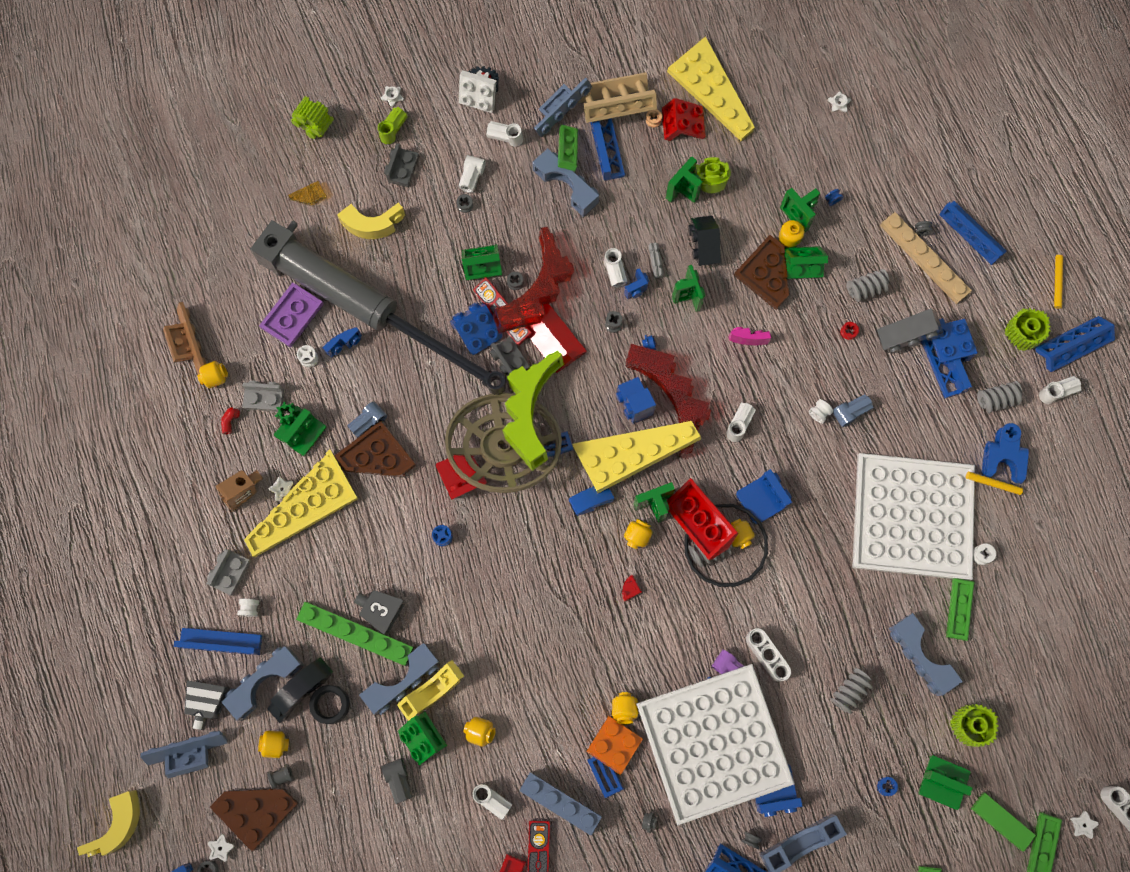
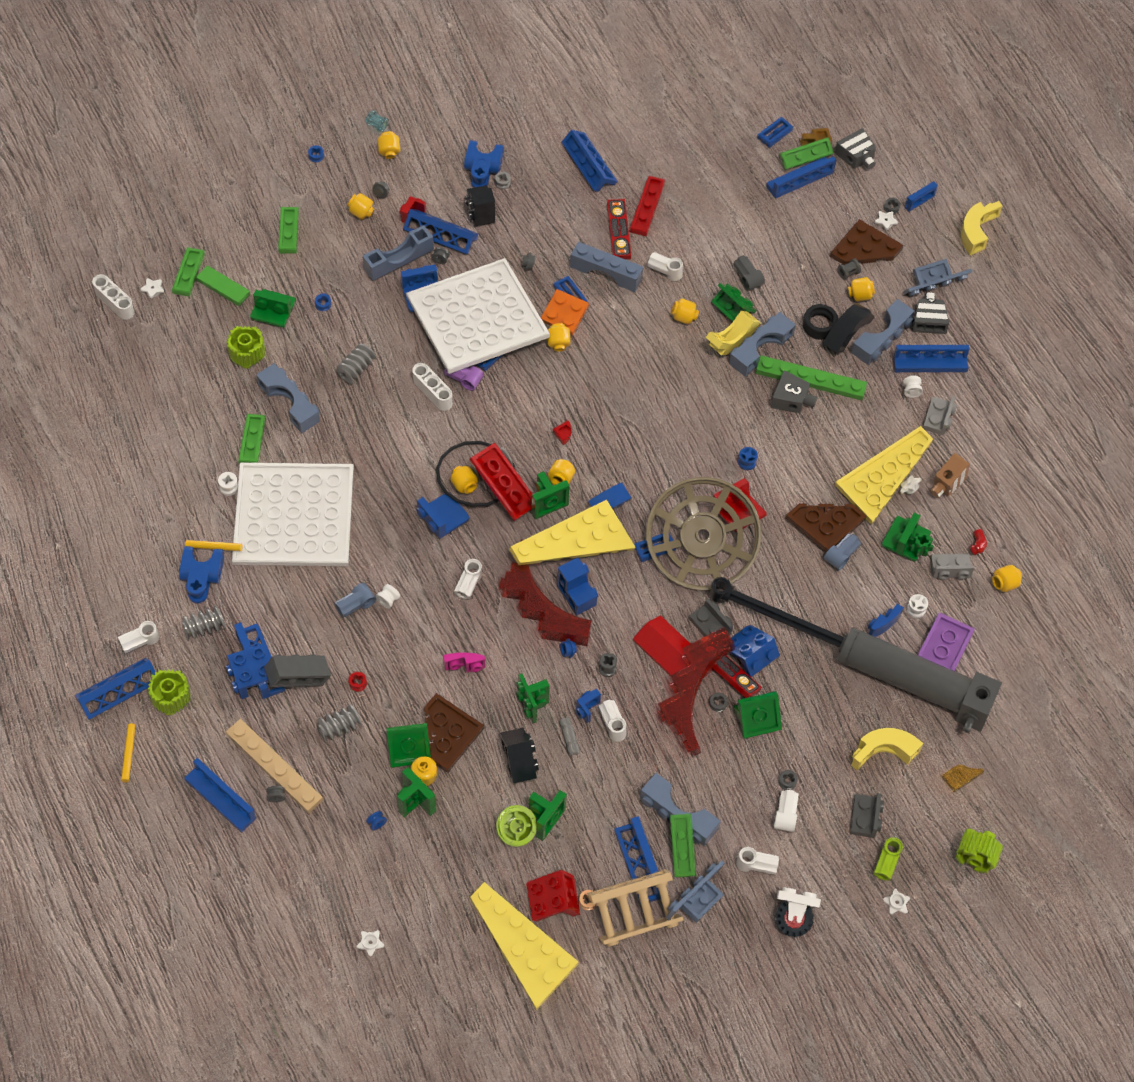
camera: 170 degrees right, 15 degrees down
medium nougat bracket [163,302,206,374] -> none
lime arch [502,350,564,471] -> none

